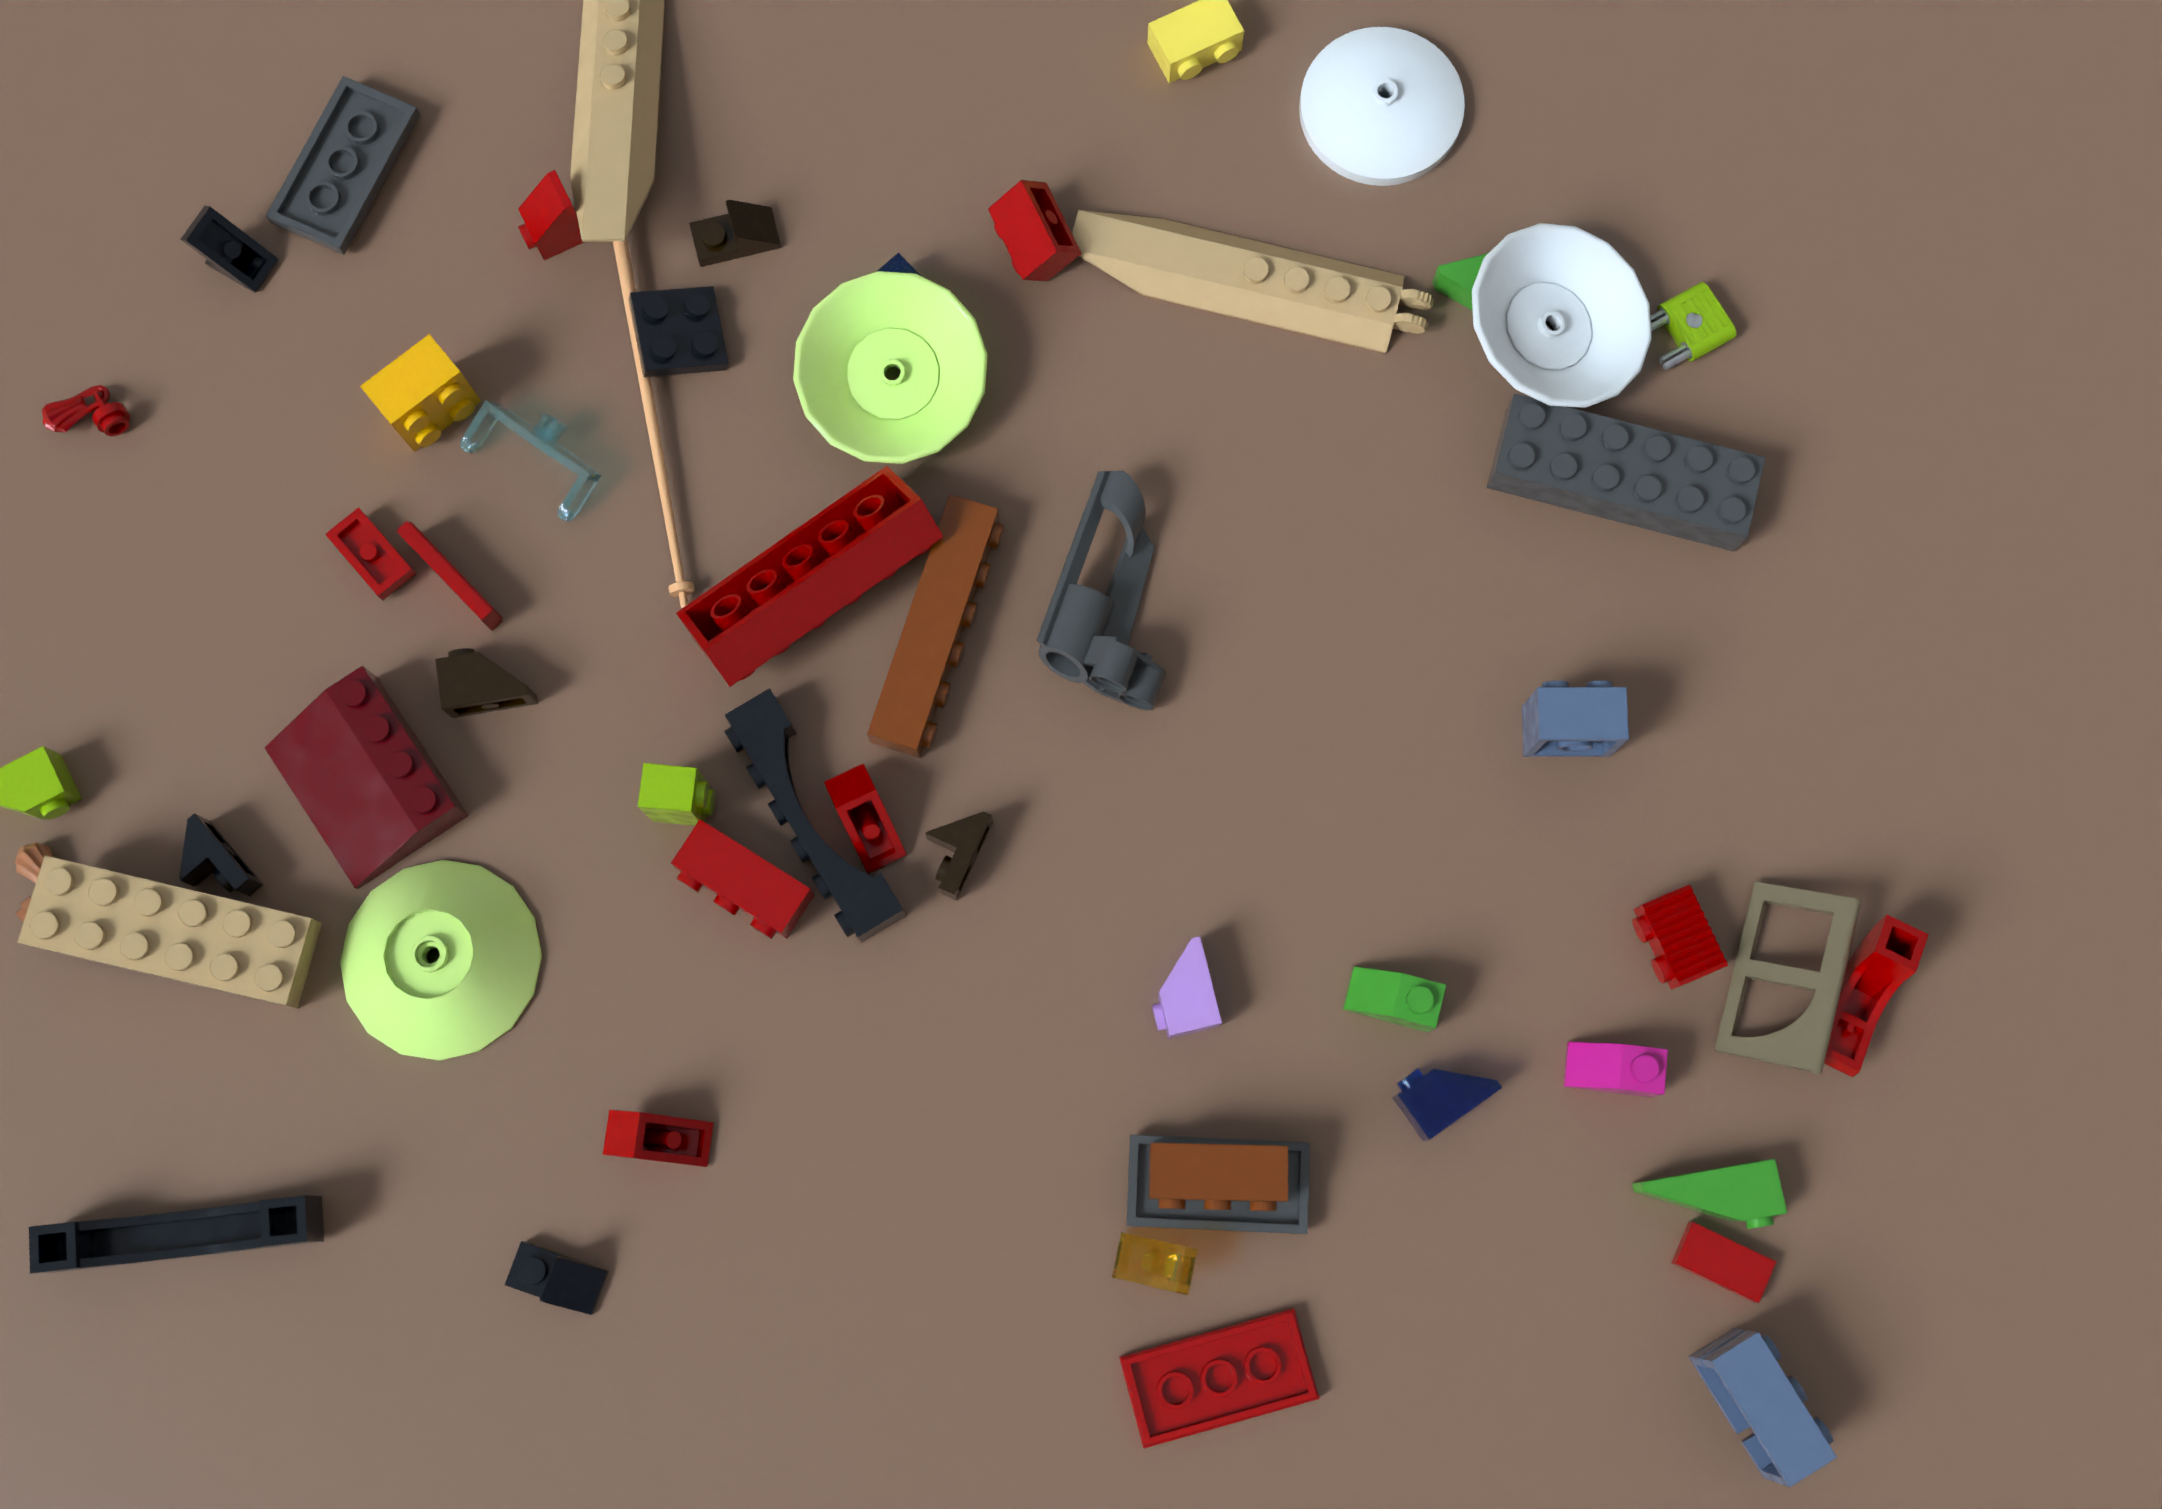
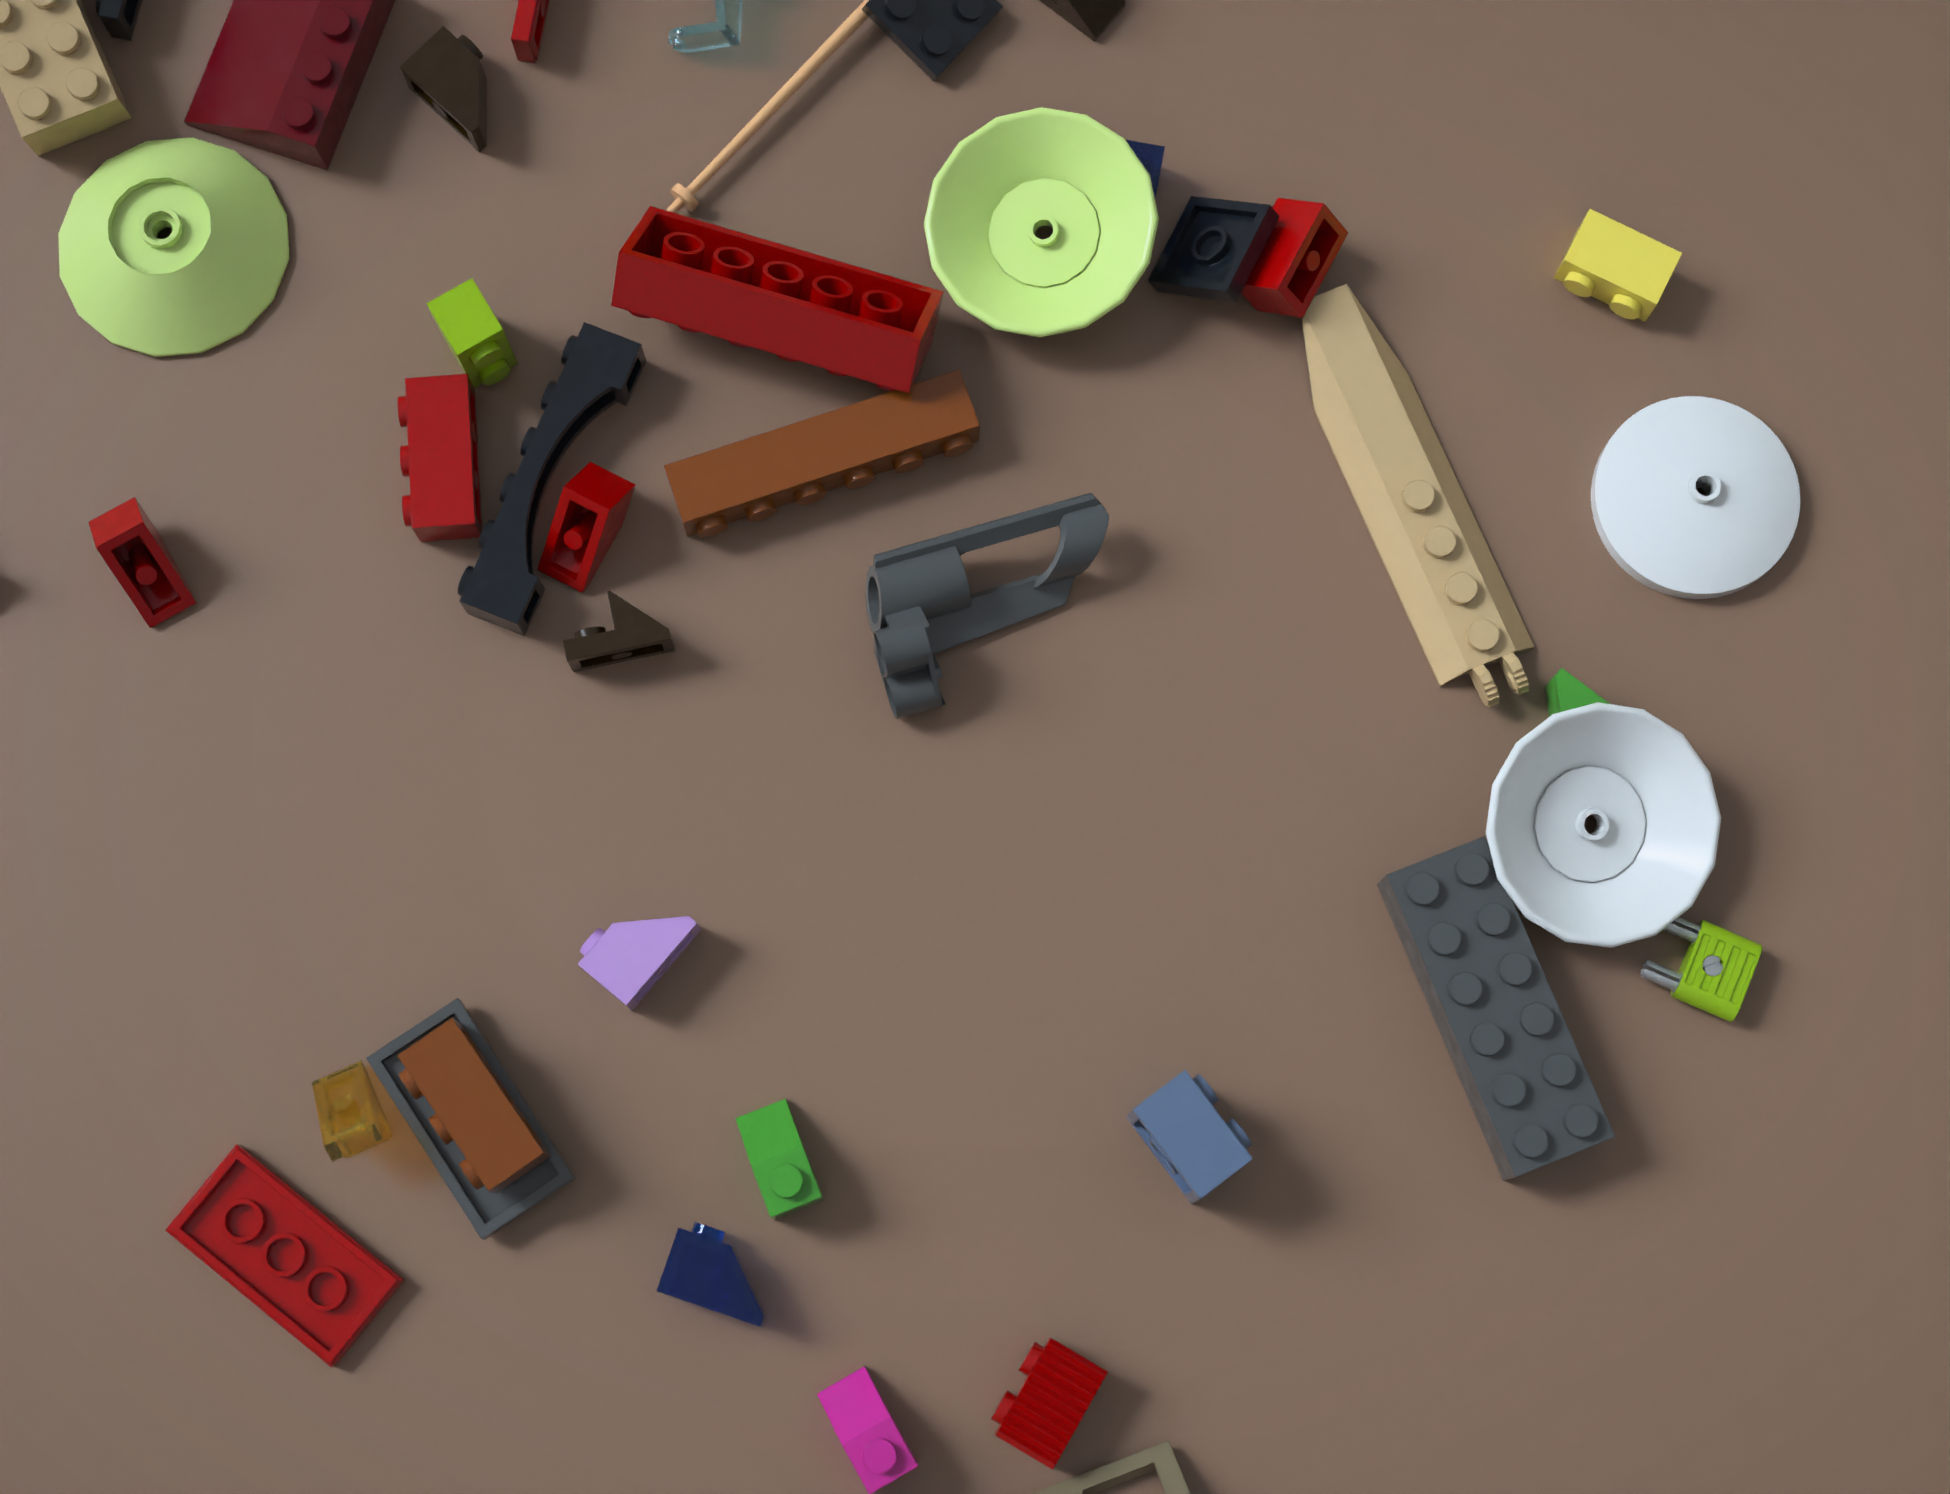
camera: 50 degrees right, 0 degrees up
none -> black plate [1148,196,1280,303]

